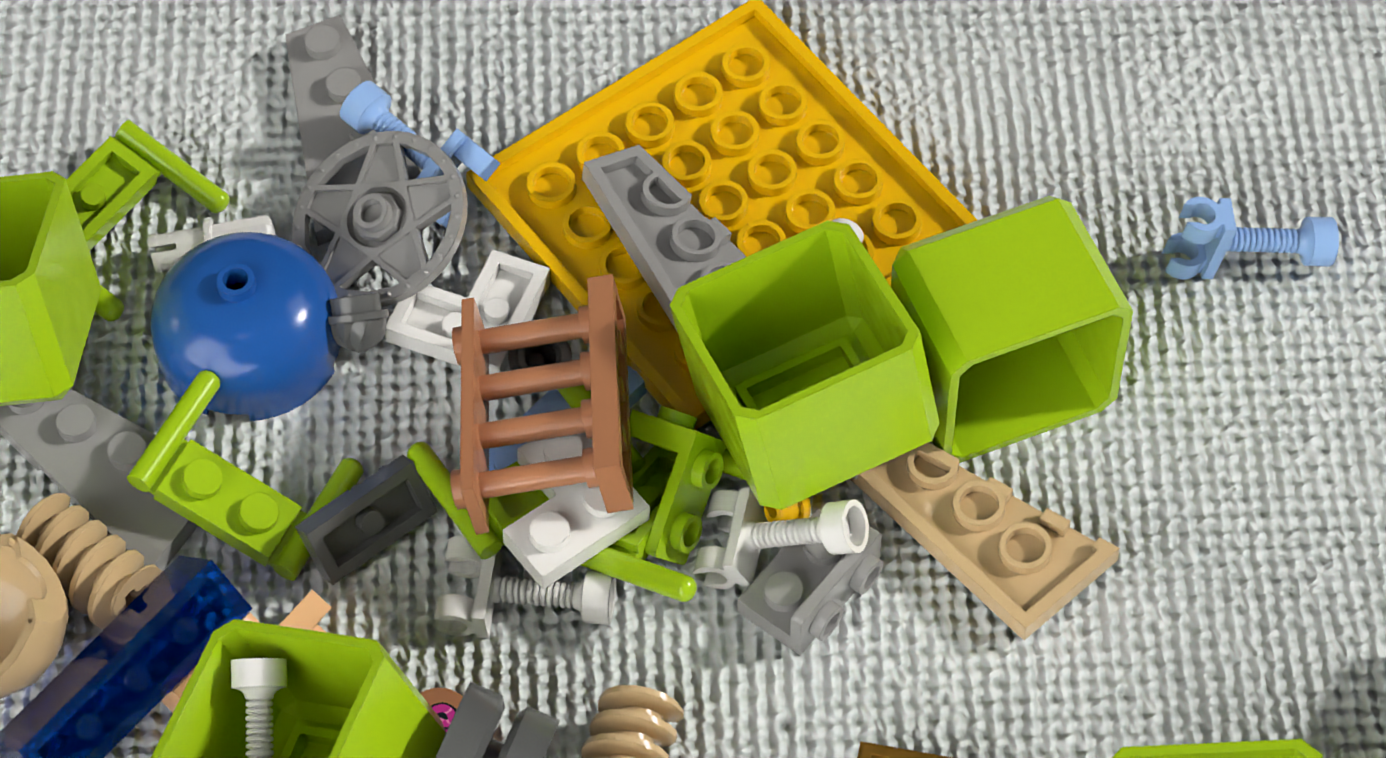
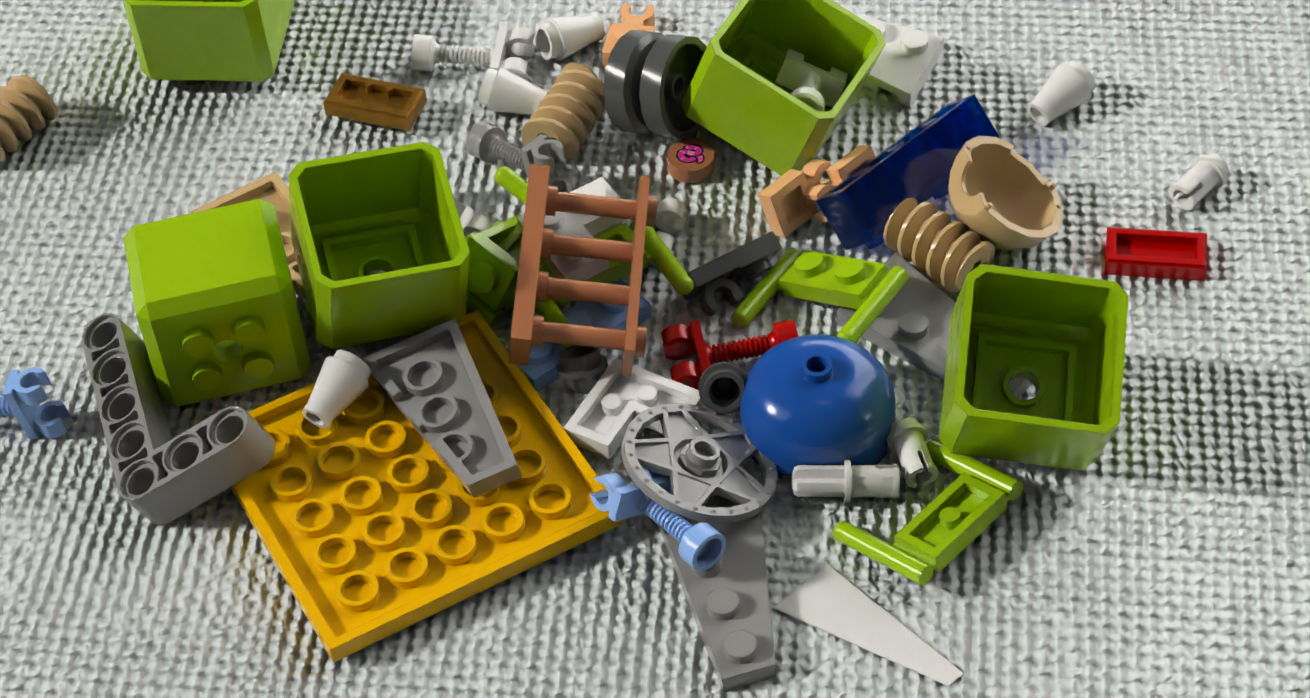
camera: 170 degrees left, 10 degrees down
none -> light grey beam [82,313,275,525]
none -> light grey bar [466,121,574,193]
none -> red bar [661,319,798,390]
none -> white sticker [774,565,964,687]
none -> white pin [887,418,939,488]

